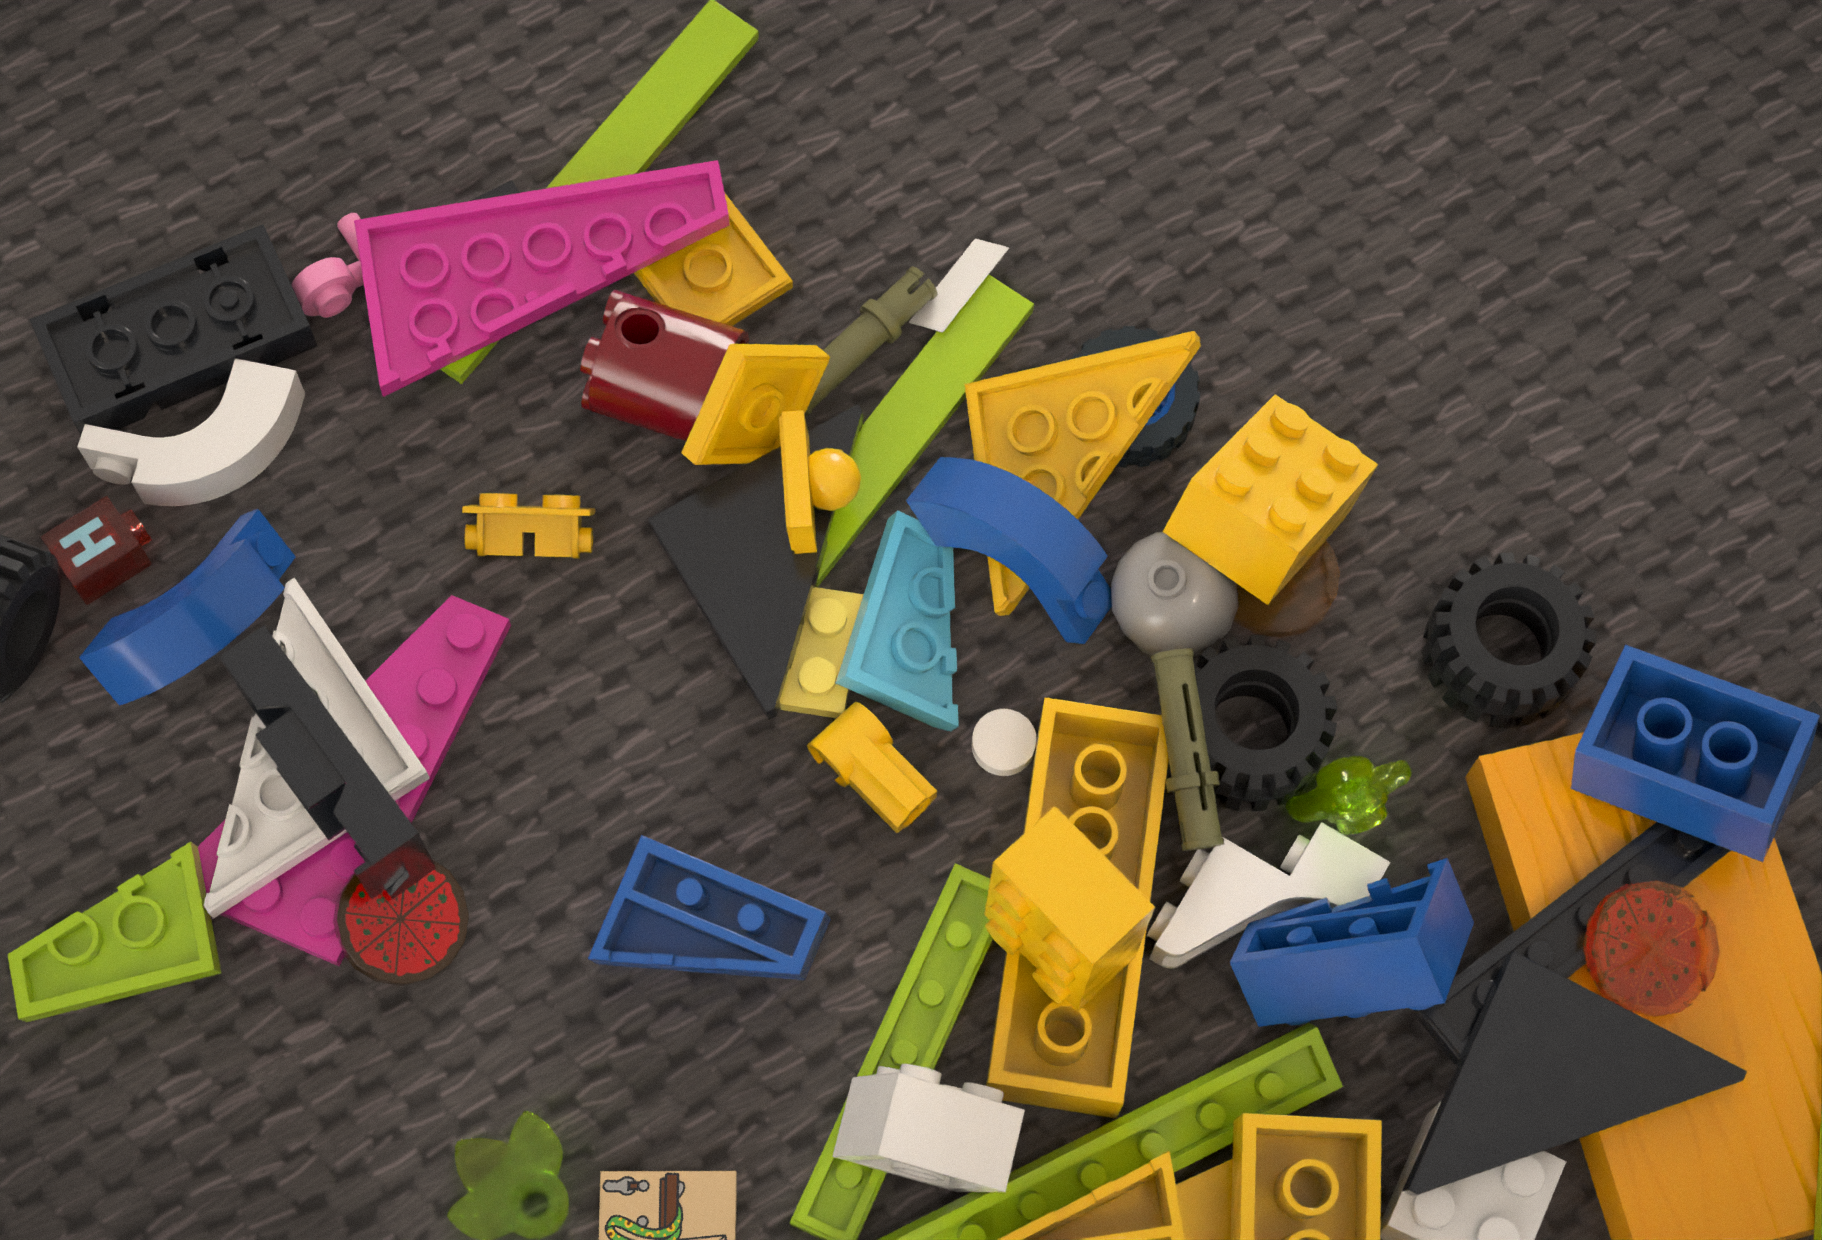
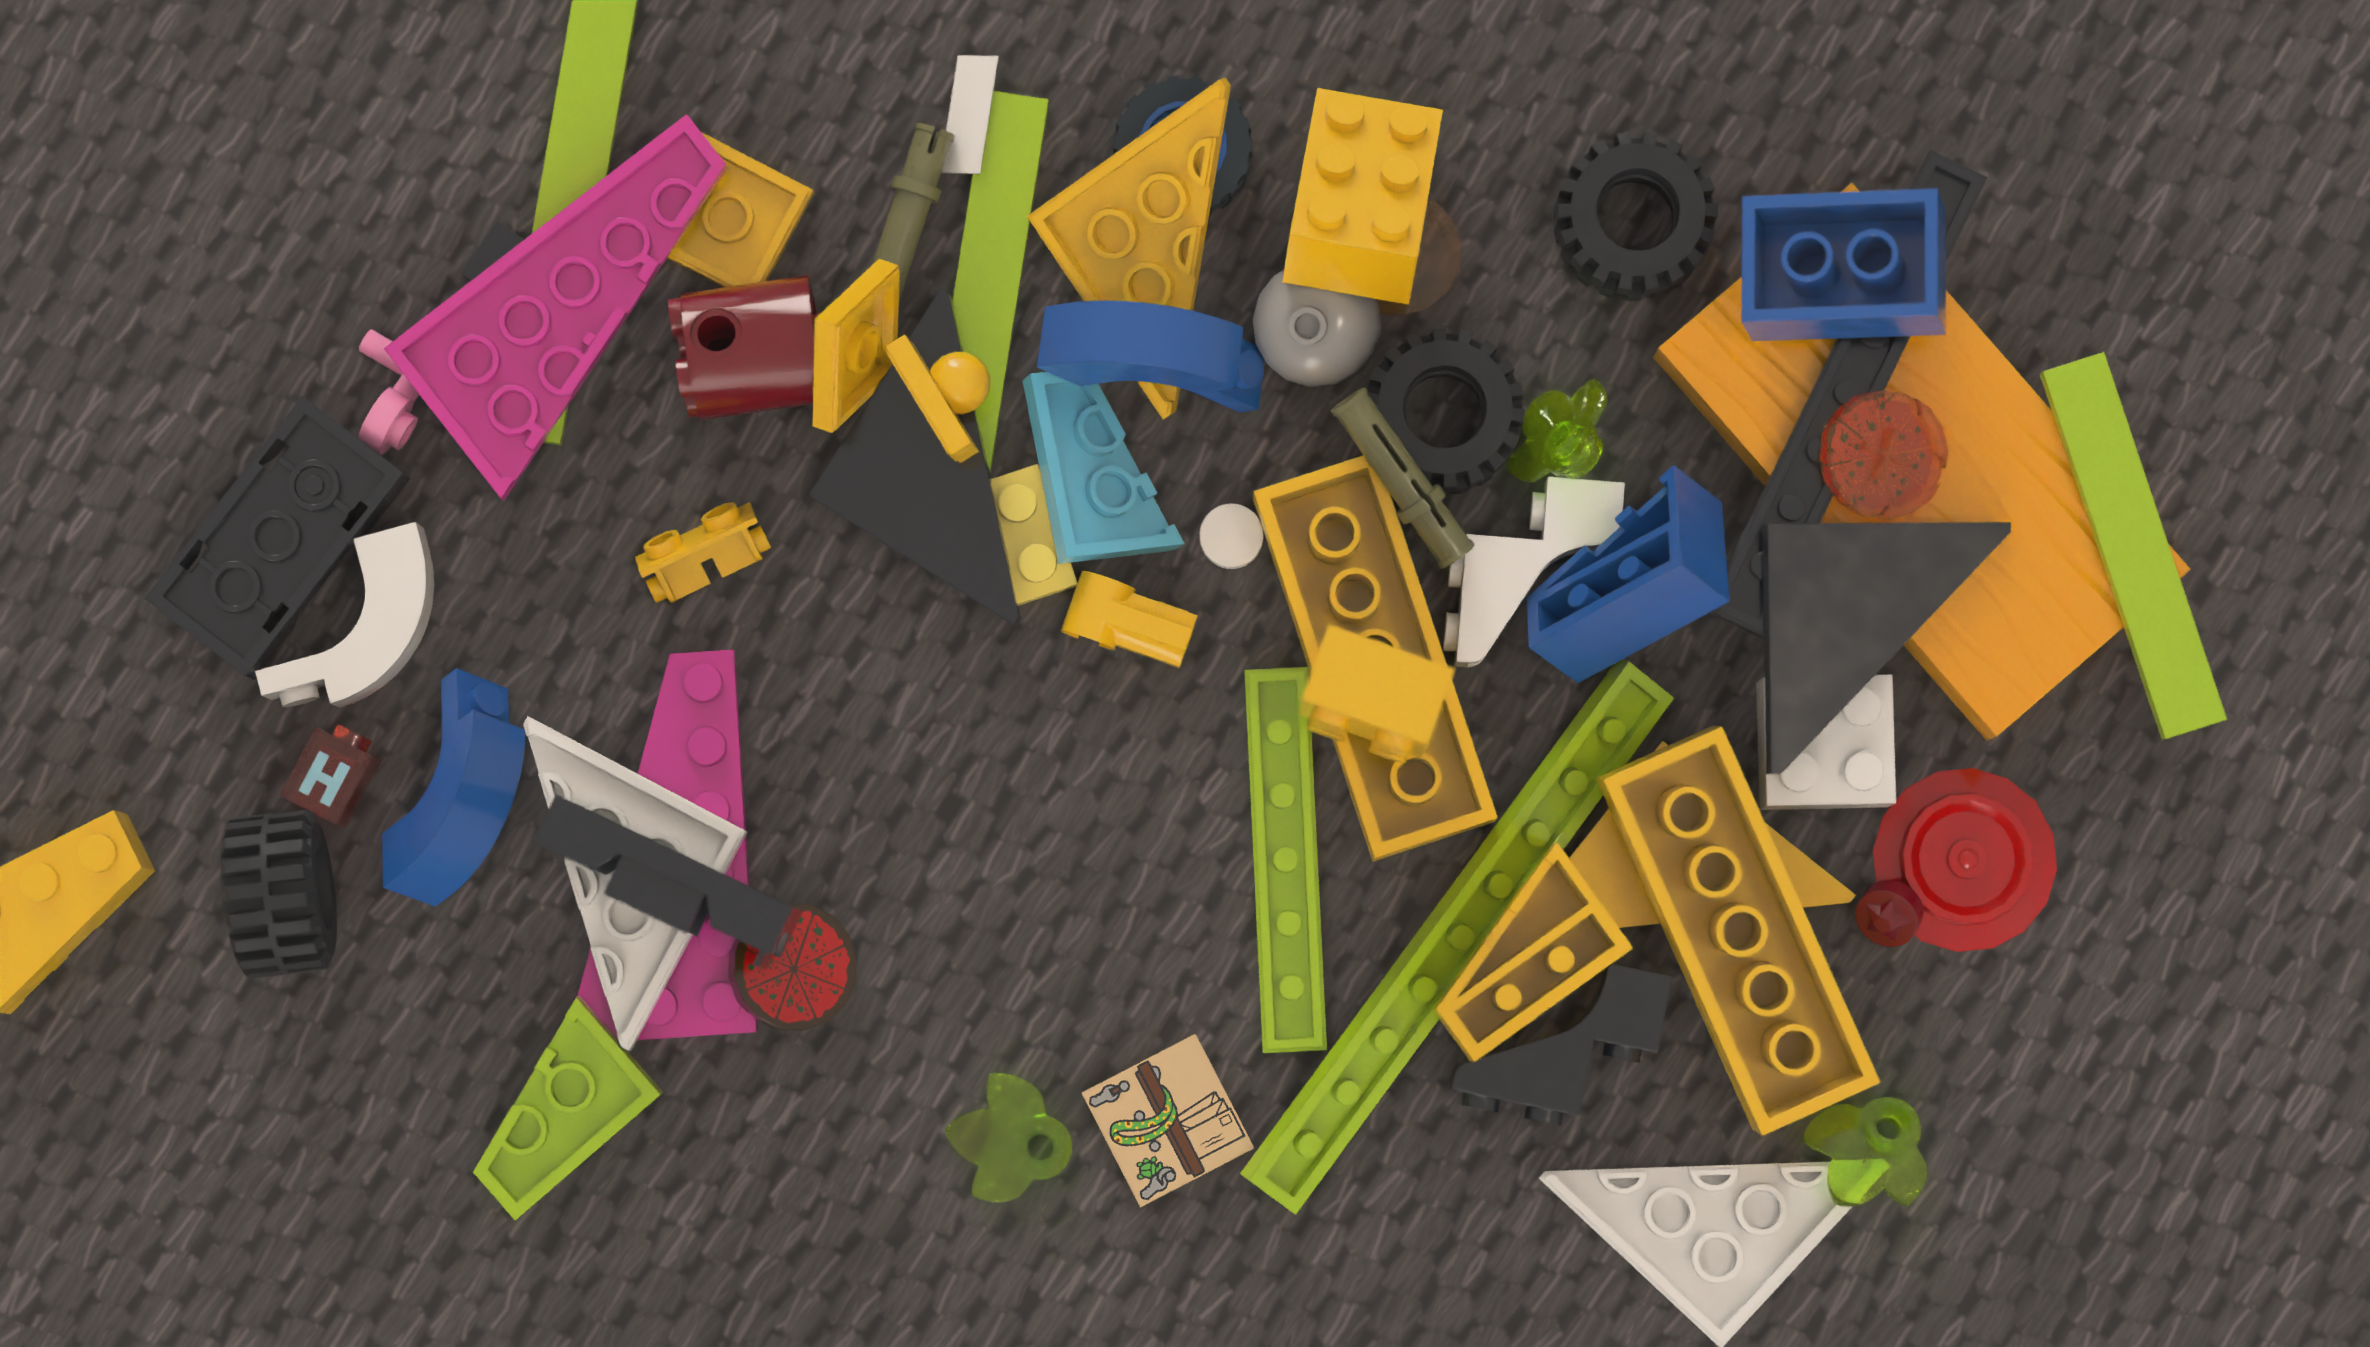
camera: 20 degrees left, 15 degrees up
blue wedge [588,835,831,980] -> none
white brick [833,1064,1025,1192] -> none

